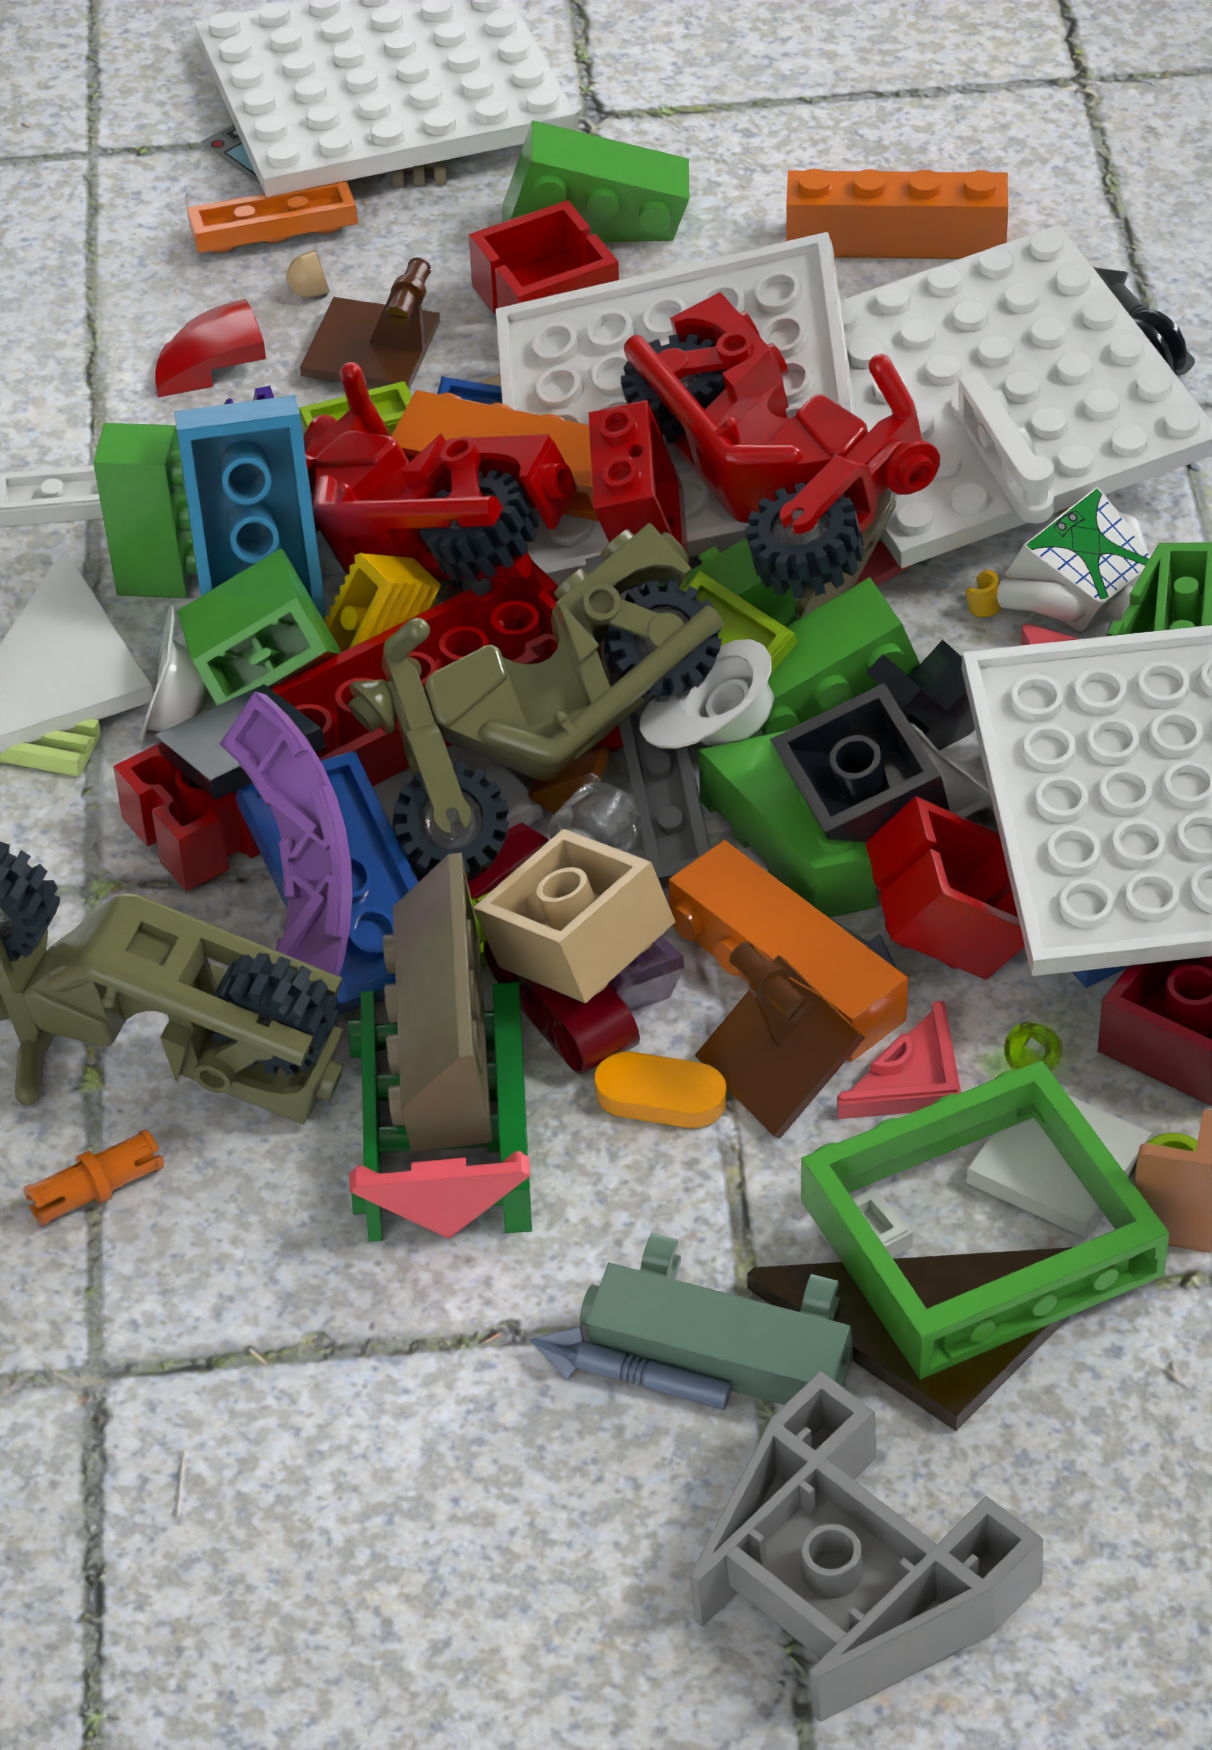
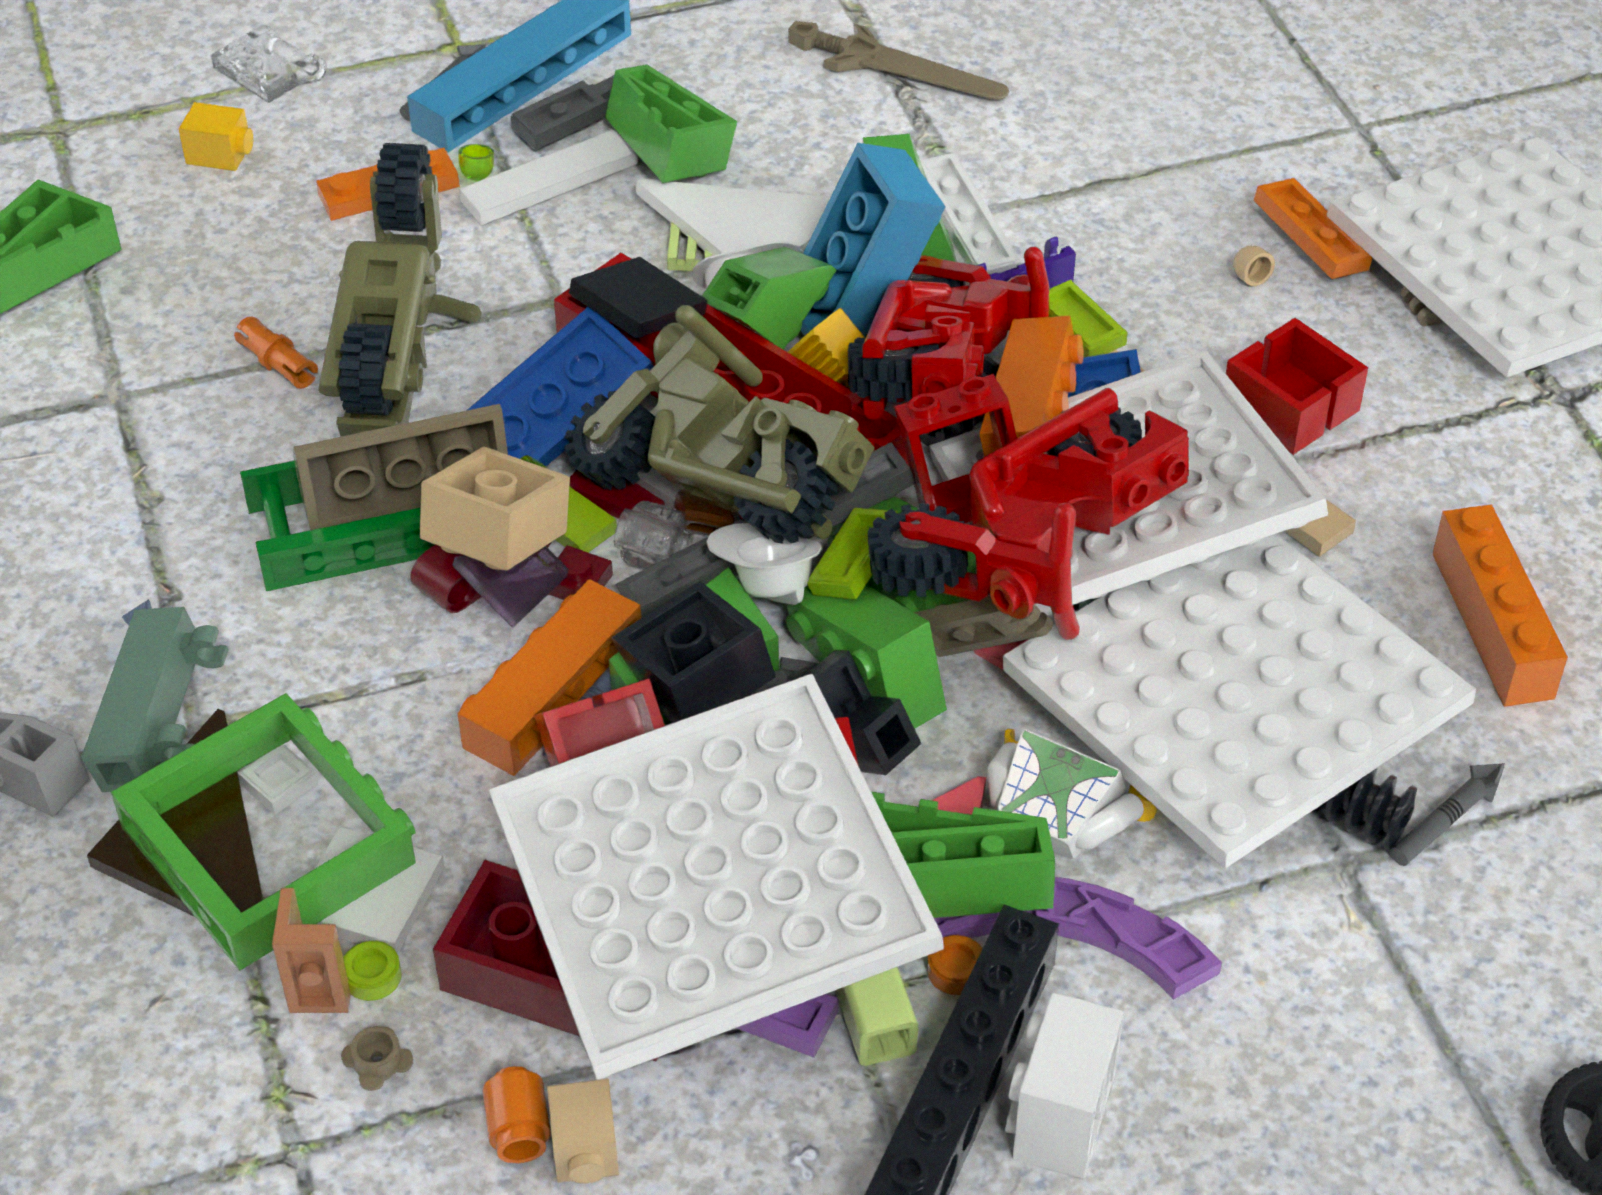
camera: 75 degrees right, 0 degrees up
red brick [155,299,266,397] -> none
medium lavender tile [220,691,352,976] -> none
reddish brown plate [300,257,440,390] -> none
coral tile [349,1151,530,1239] -> none
bright green wedge [502,120,690,242] -> none
light orange tile [595,1052,726,1128] -> none
reddish brown plate [695,942,866,1139] -> none
coral tile [837,1001,961,1119] -> none
white plate [958,370,1054,524] -> none
clear neon green hinge [1004,1022,1063,1072] -> none

